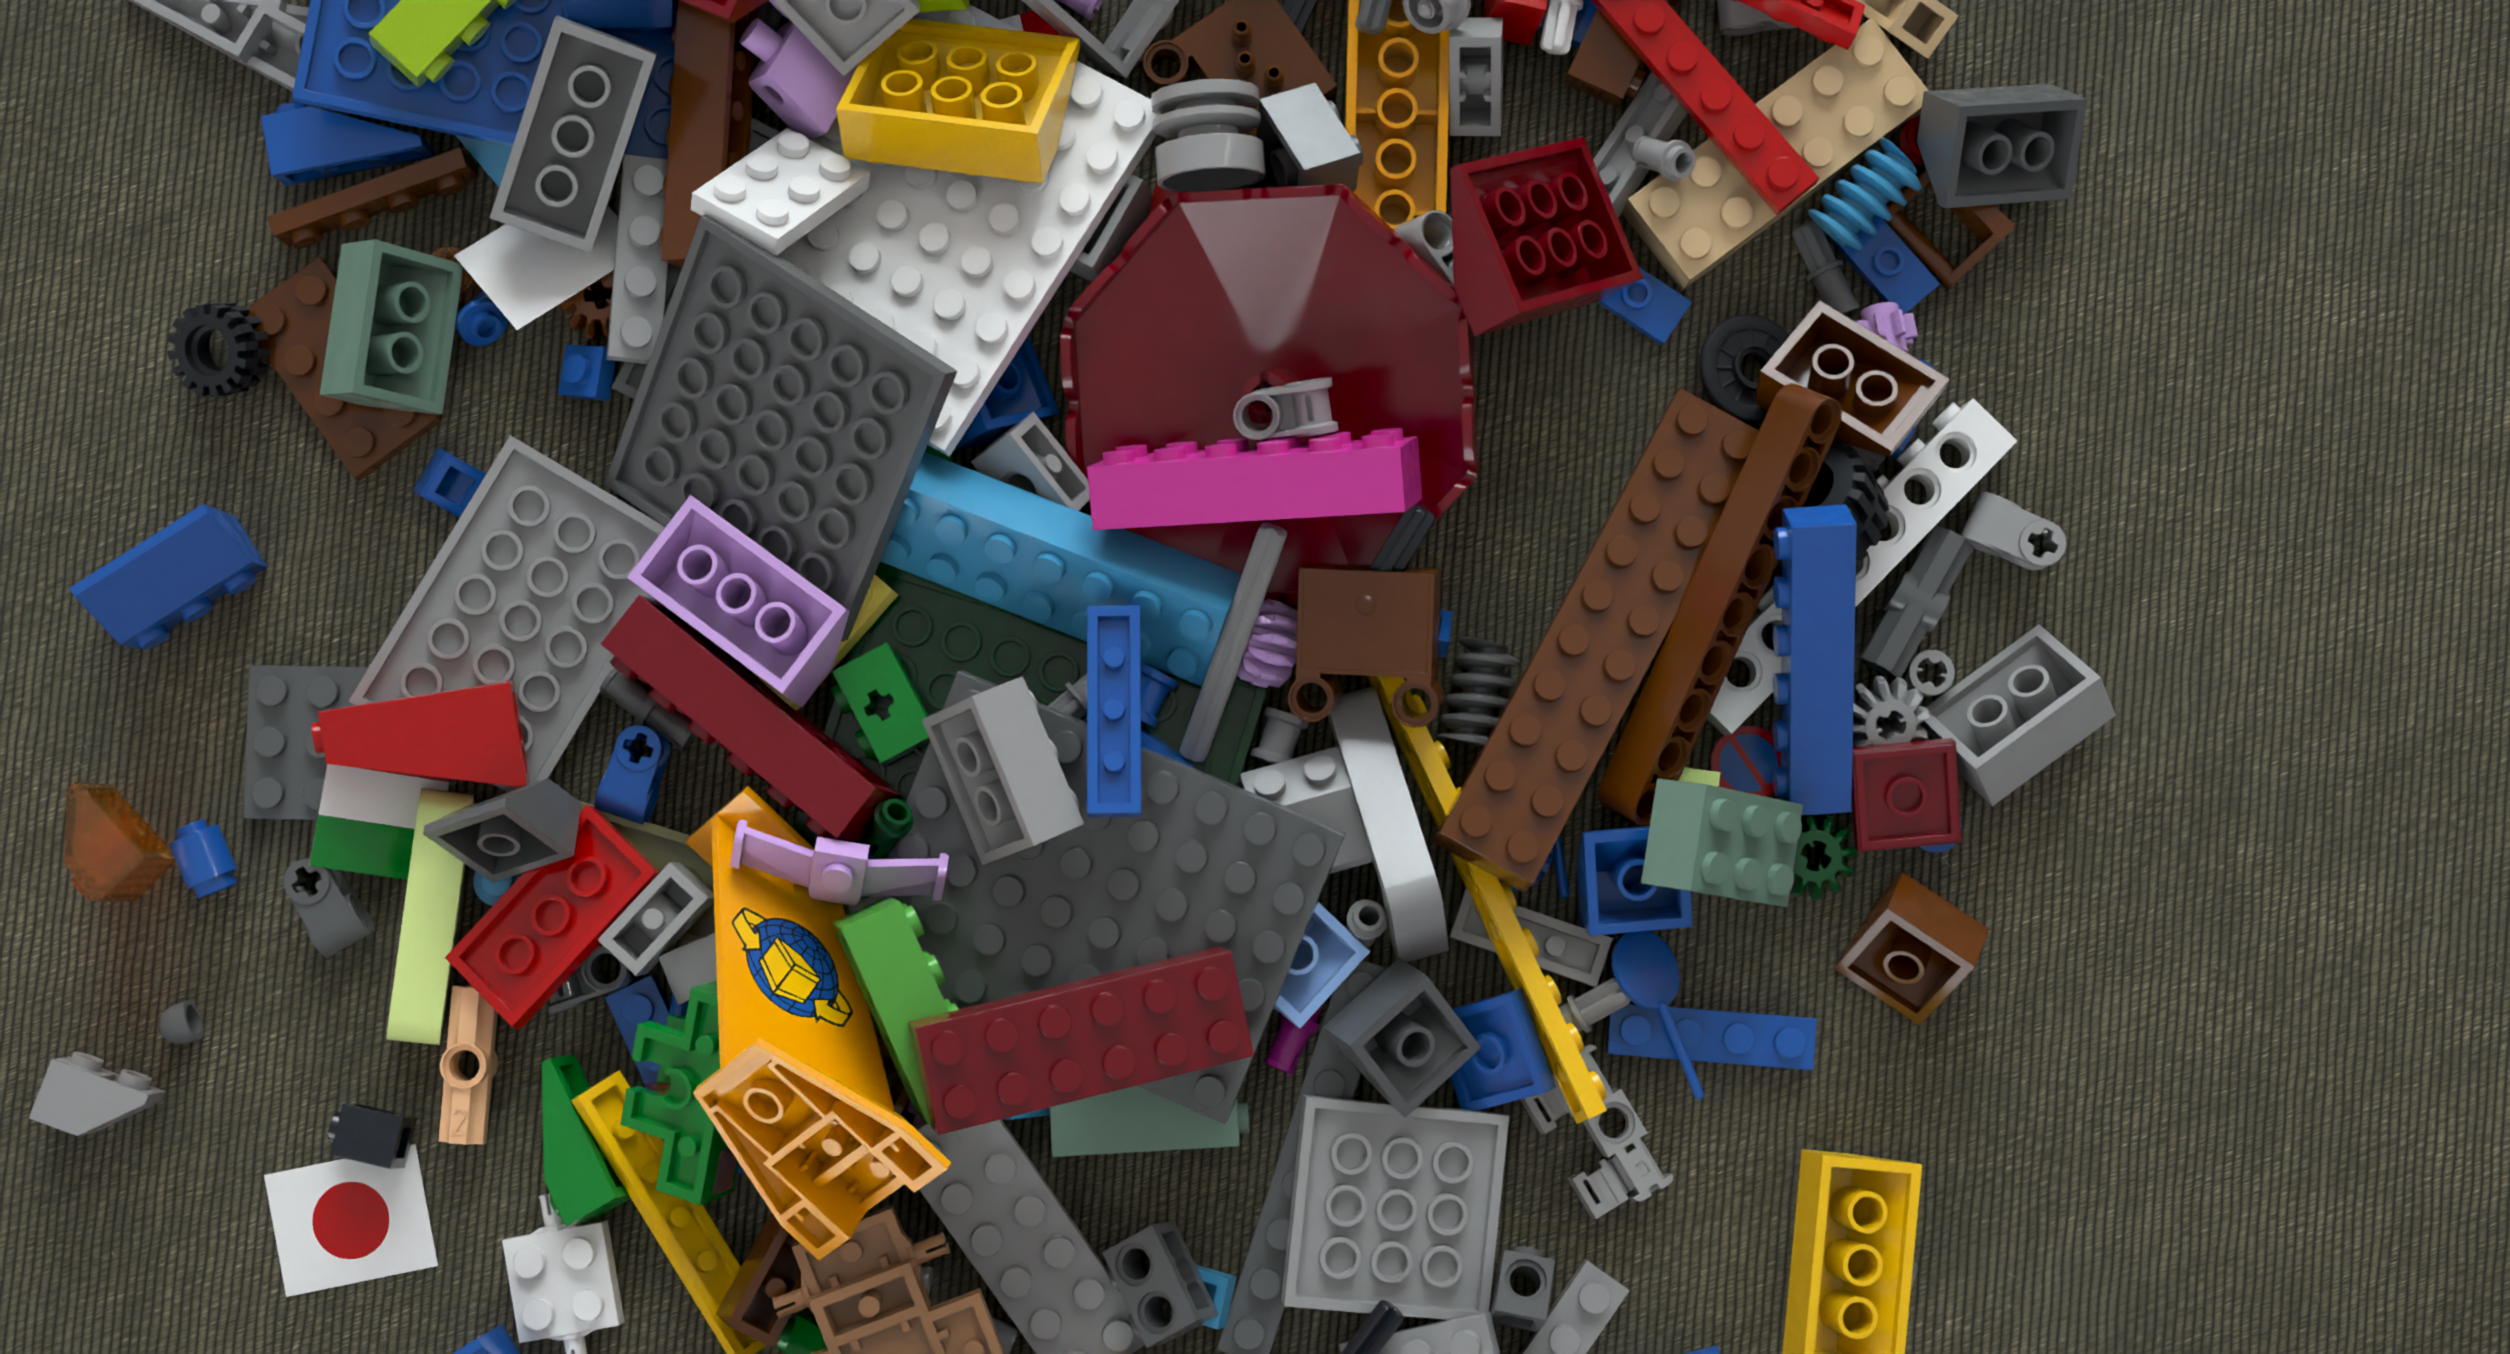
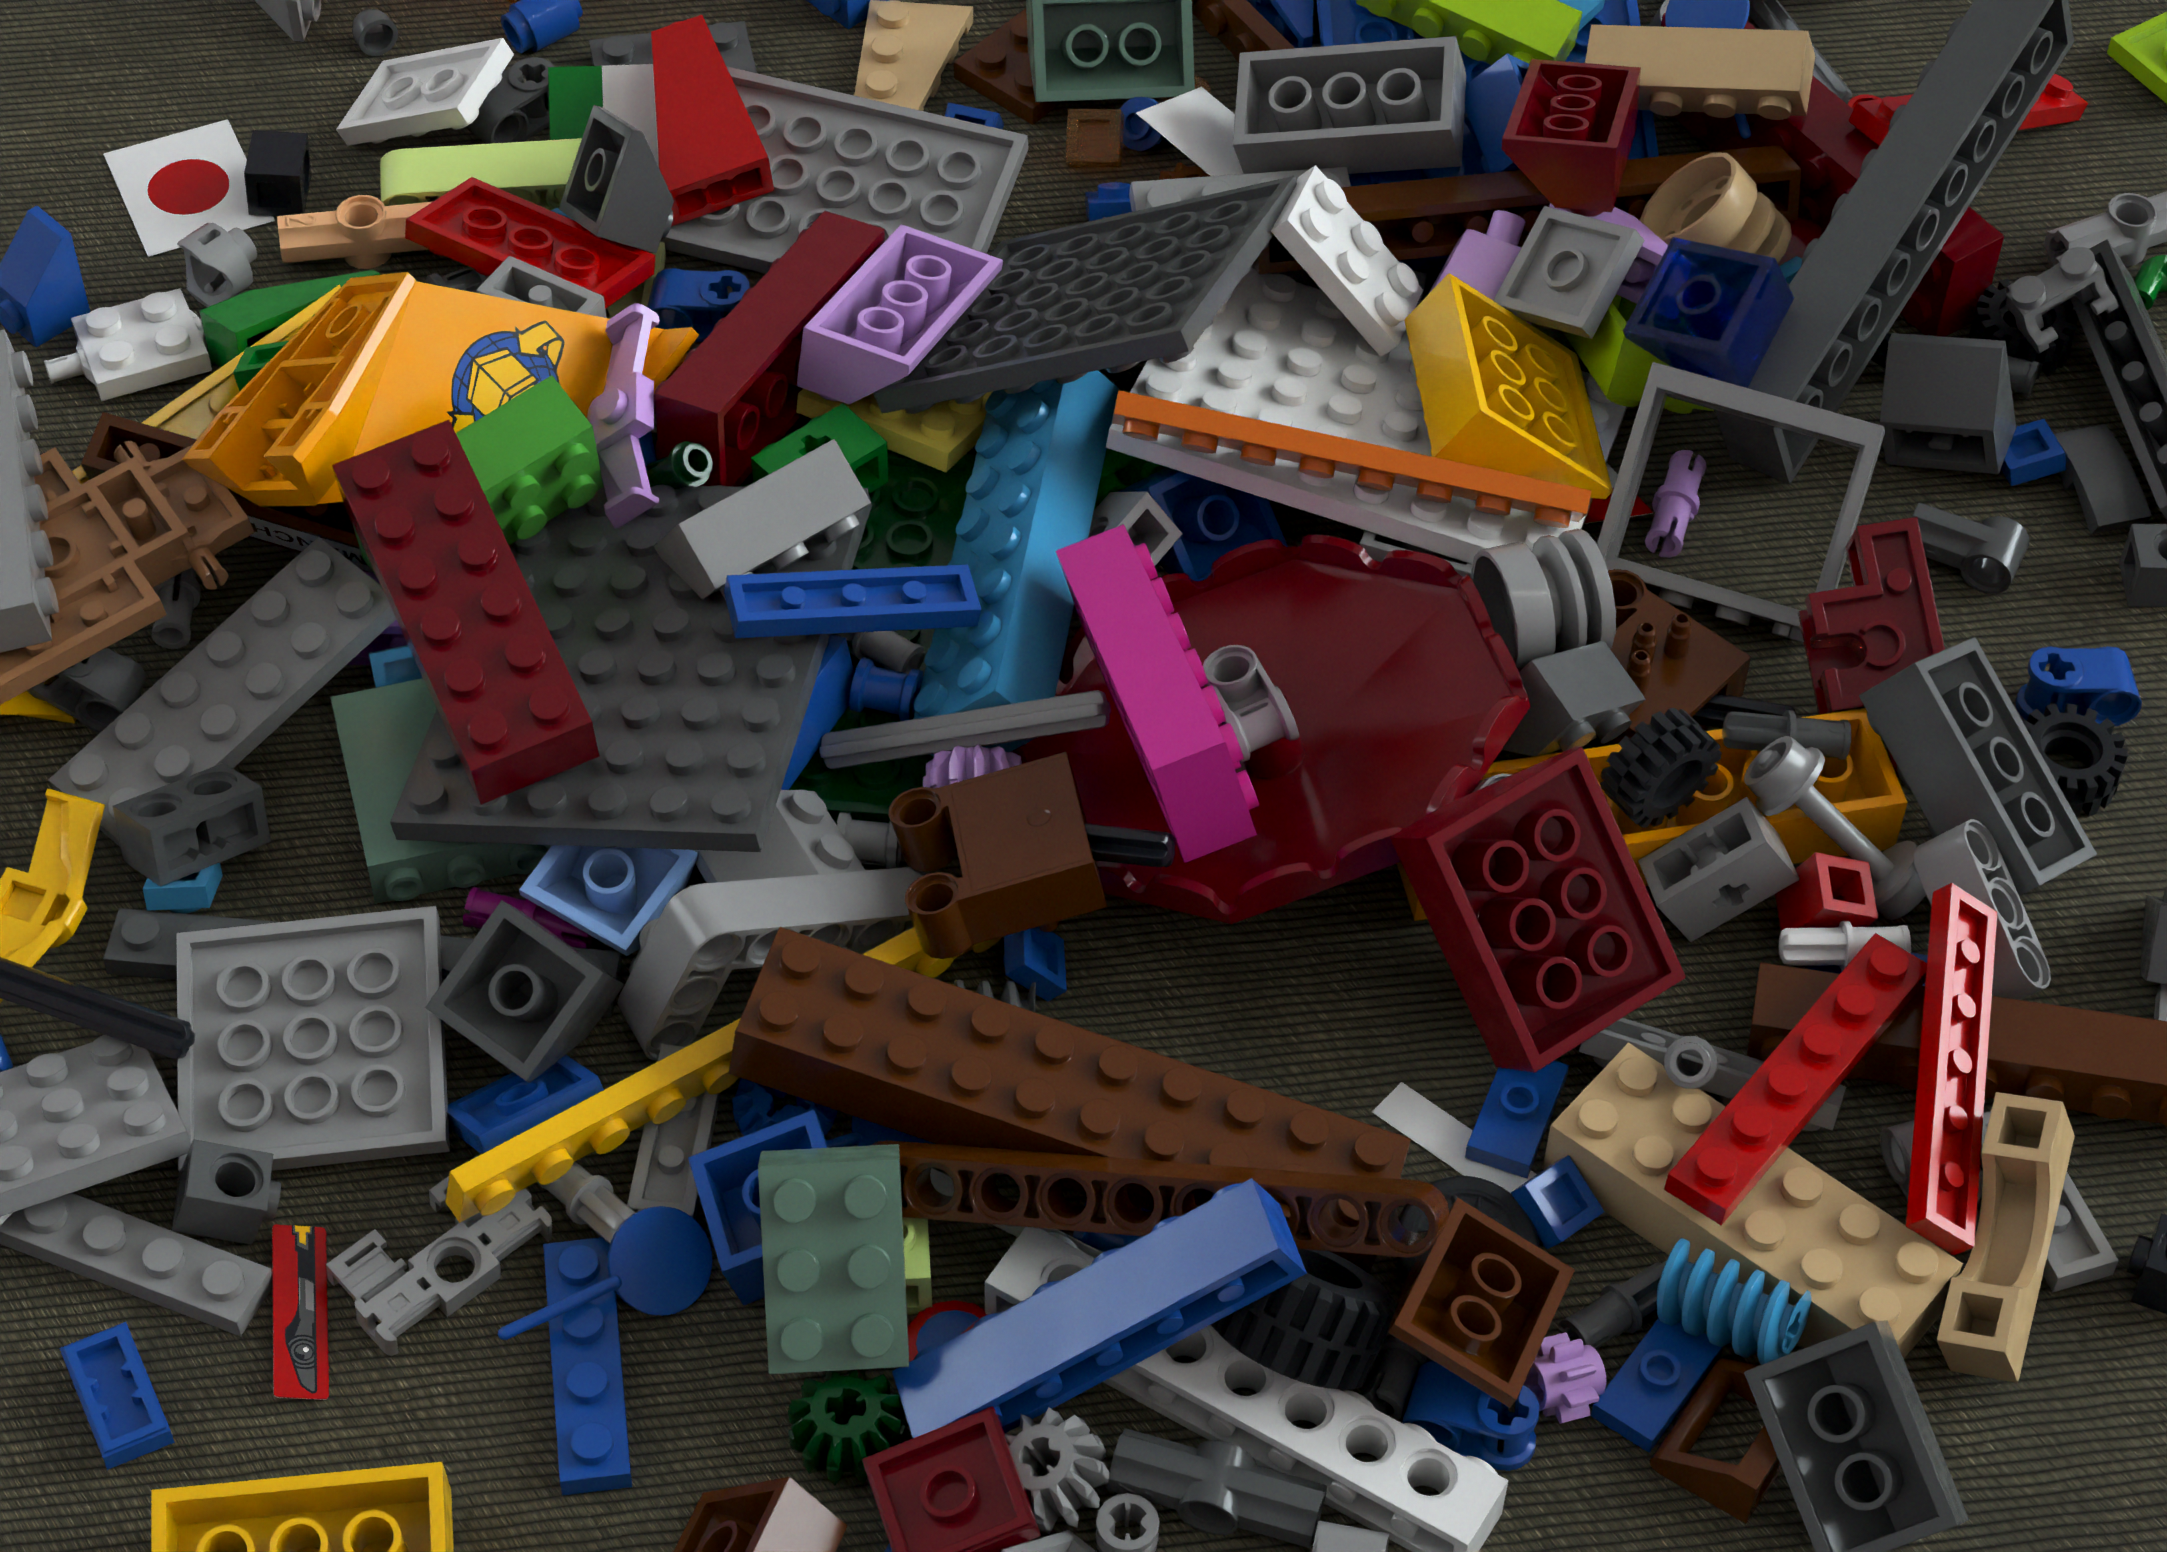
camera: 75 degrees right, 35 degrees down
none -> light grey piece [177,223,257,307]
none -> red sticker [272,1224,329,1400]
none -> white plate [336,38,514,146]
none -> tan wing [854,0,973,111]
none -> clear orange plate [1065,109,1124,168]
none -> orange plate [1112,390,1592,528]
none -> white sticker [1372,1082,1537,1193]
none -> blue plate [1511,1155,1605,1249]
none -> black tyre [1600,708,1722,828]

